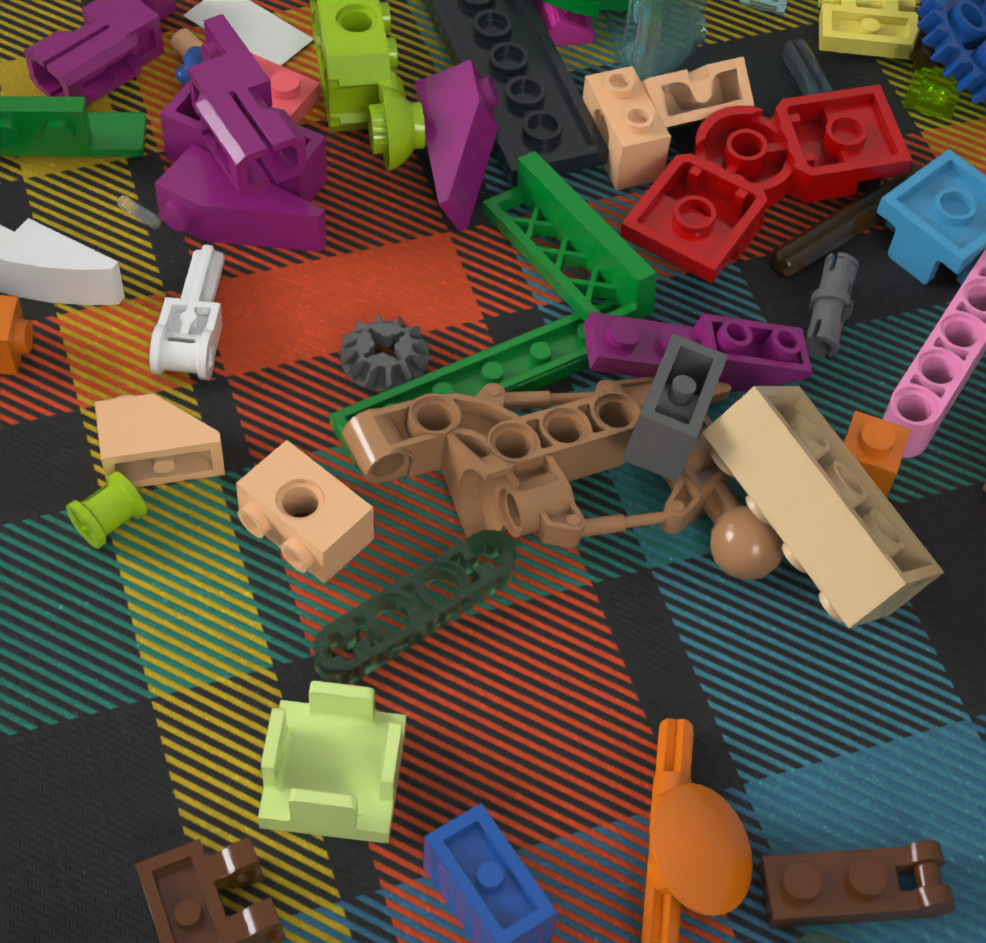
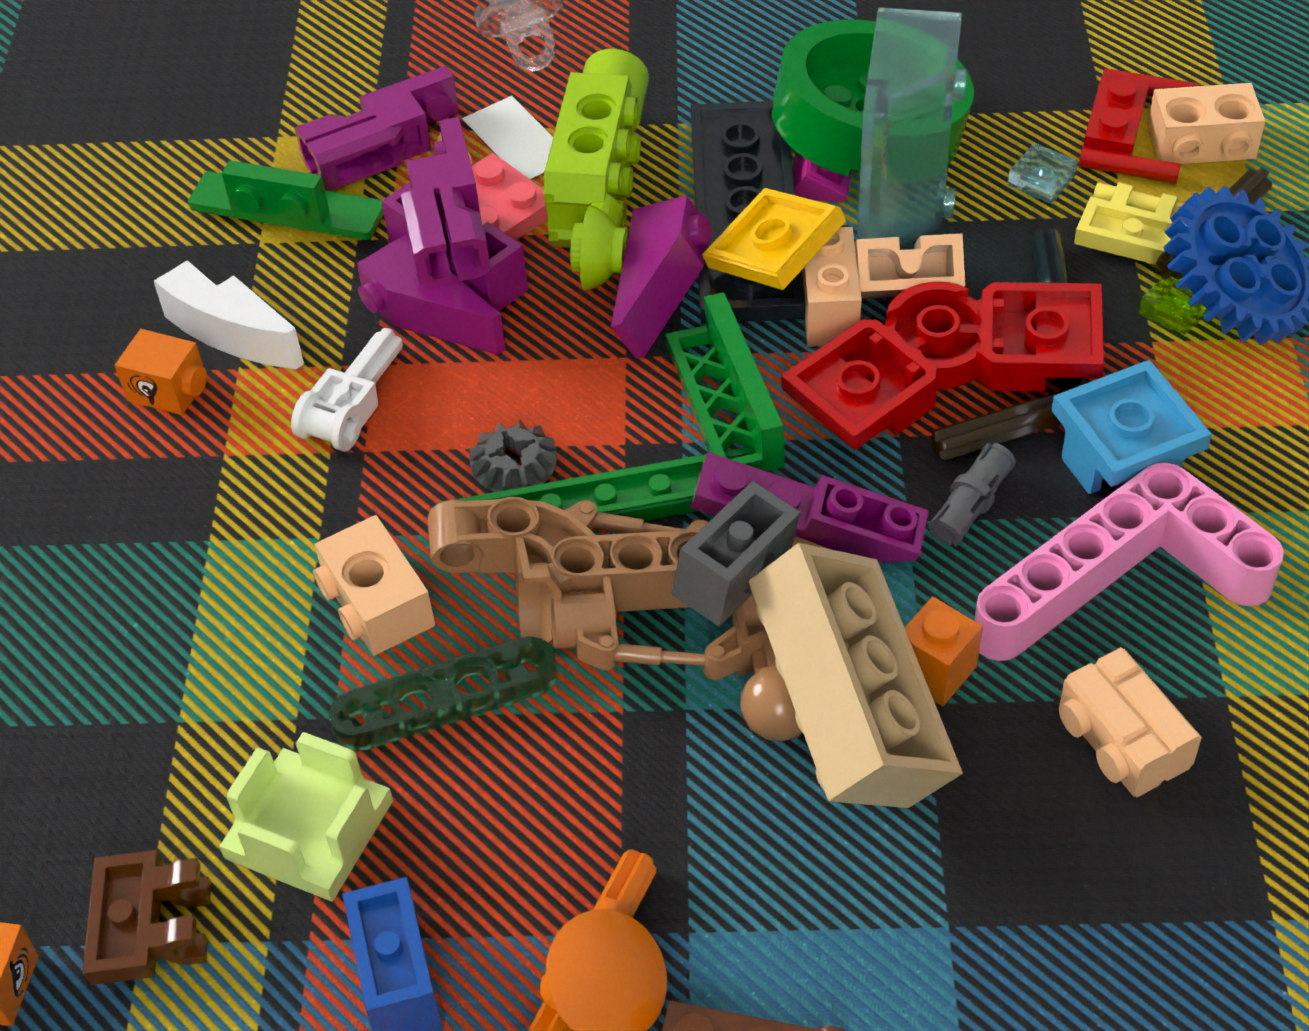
camera: 25 degrees right, 5 degrees down
lime bush [66,471,147,549] -> none
light nougat slope [94,393,225,488] -> none
clear piece [117,195,162,229] -> none
none -> yellow tile [702,188,846,290]

